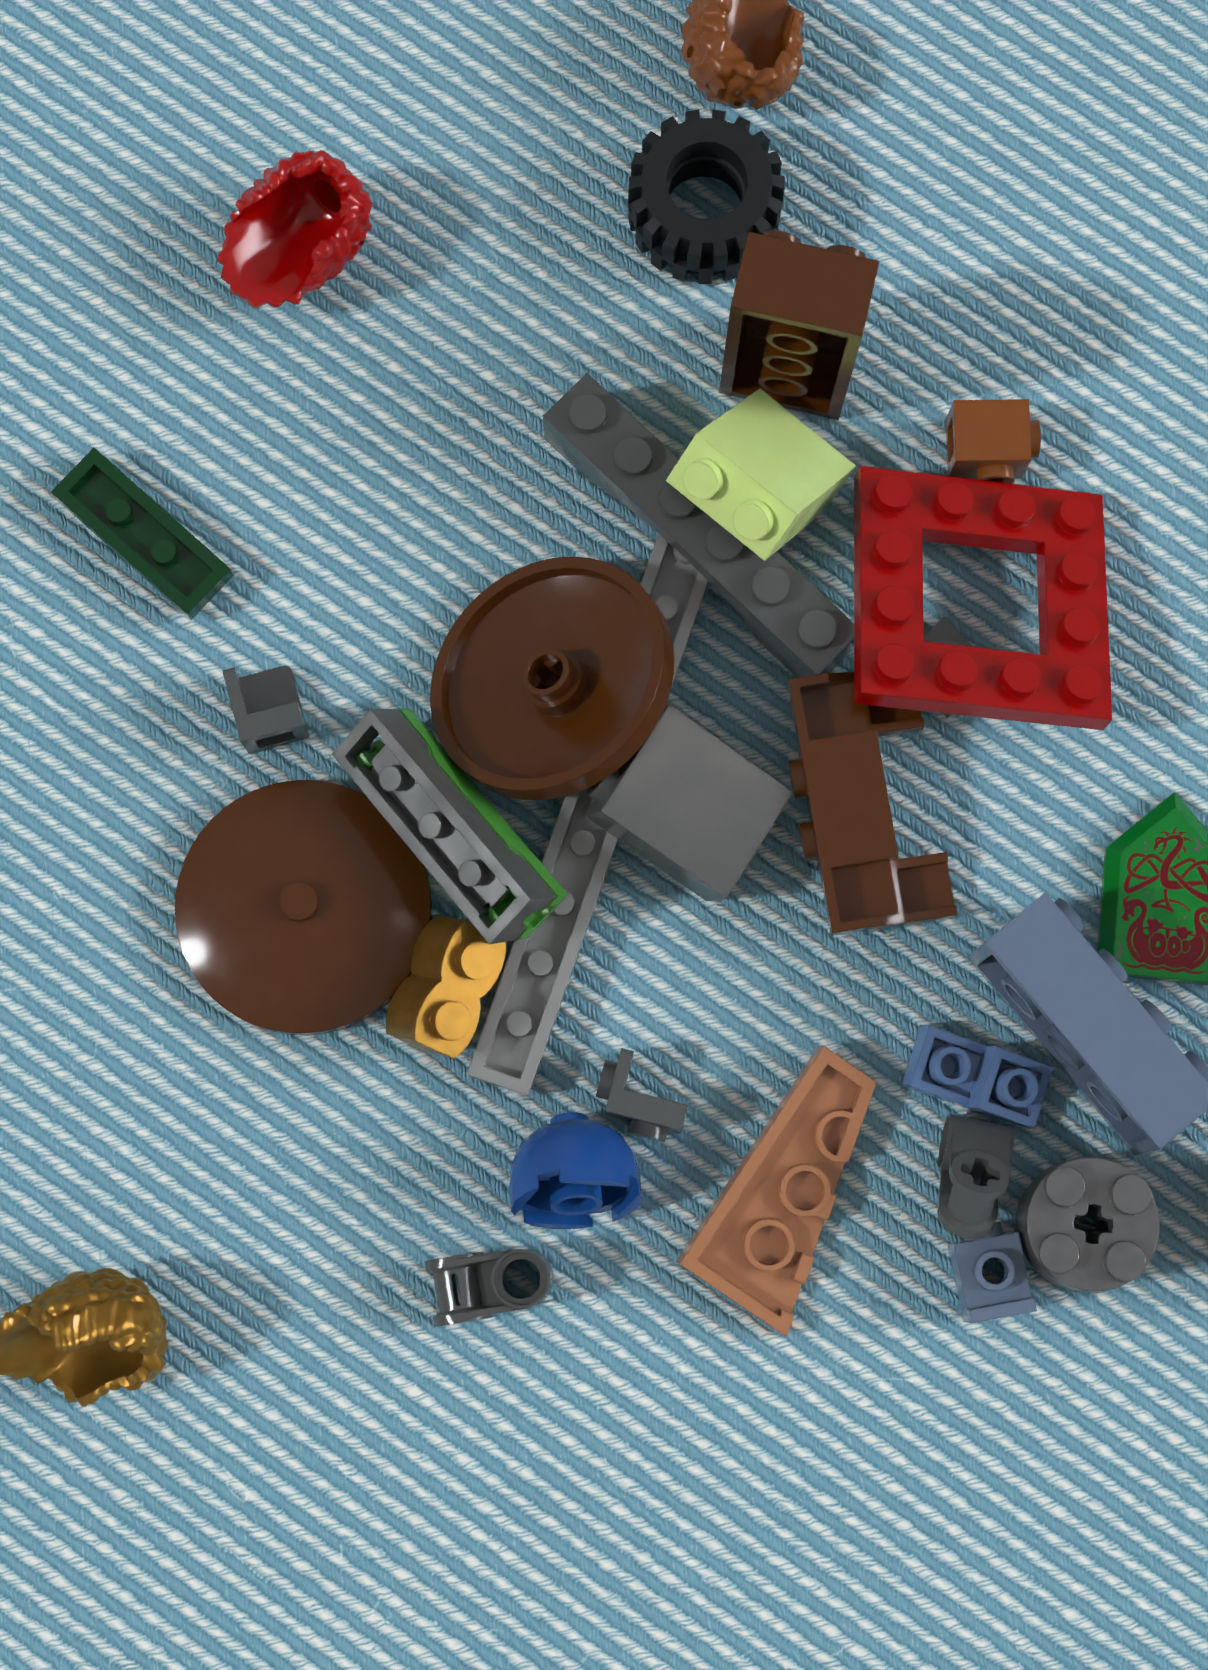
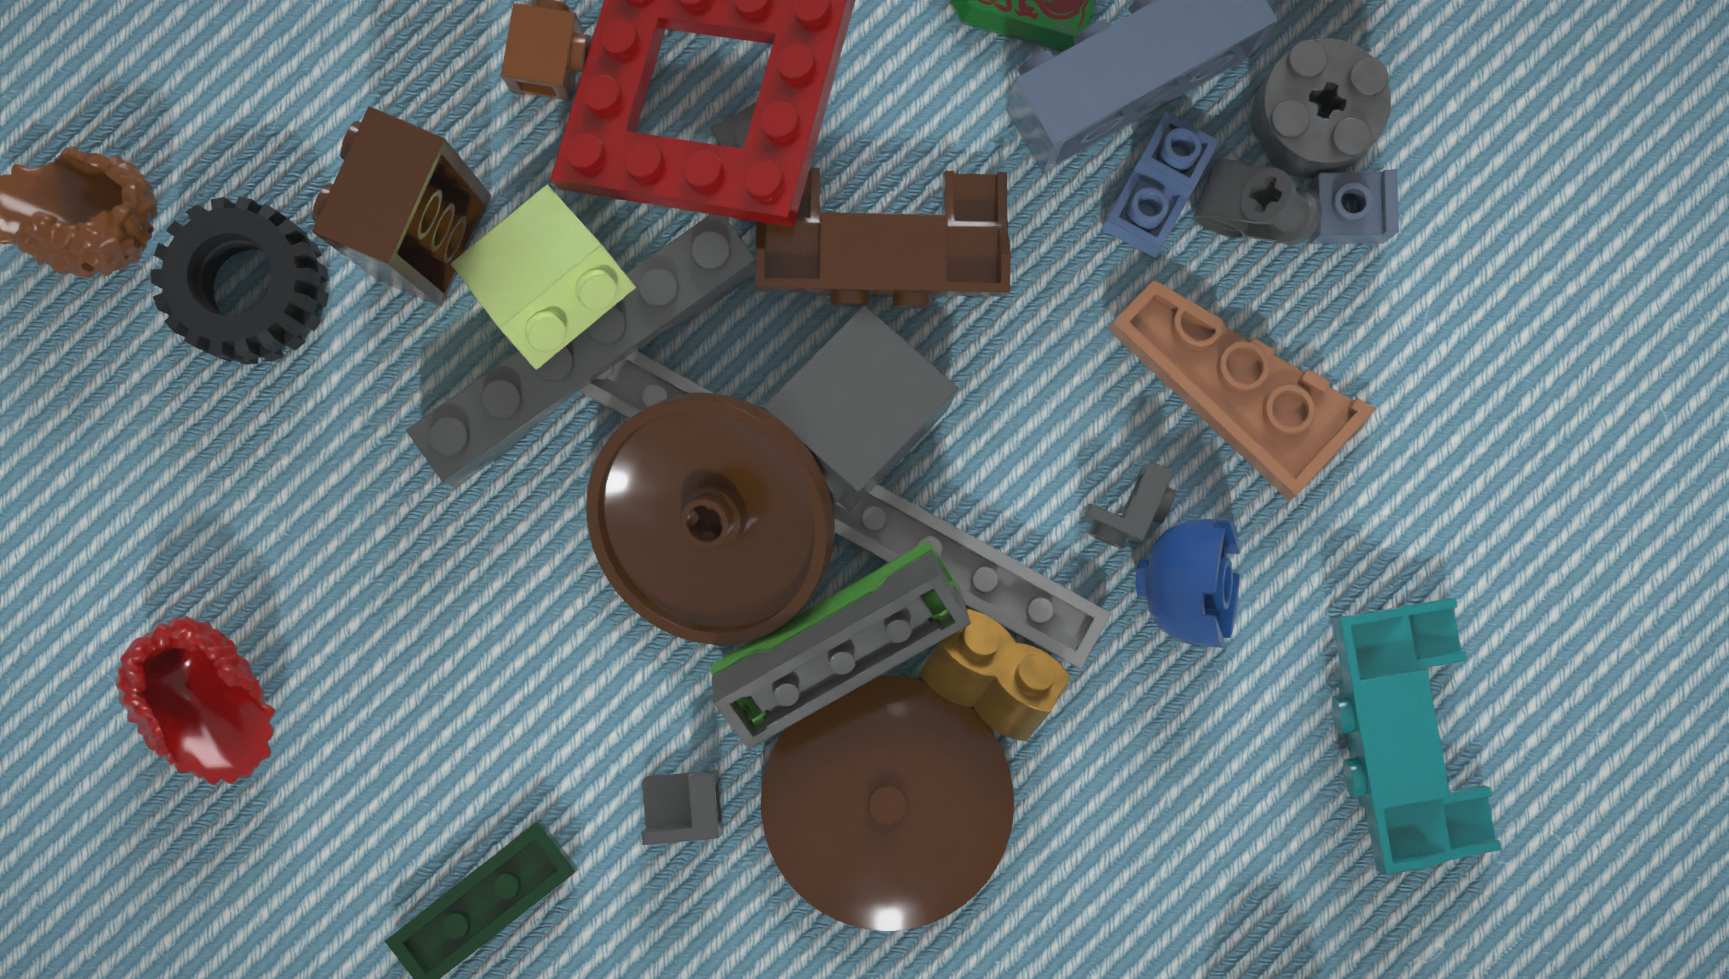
camera: 80 degrees left, 5 degrees up
dark grey piece [424,1249,554,1327] -> none
none -> teal bracket [1332,598,1502,875]

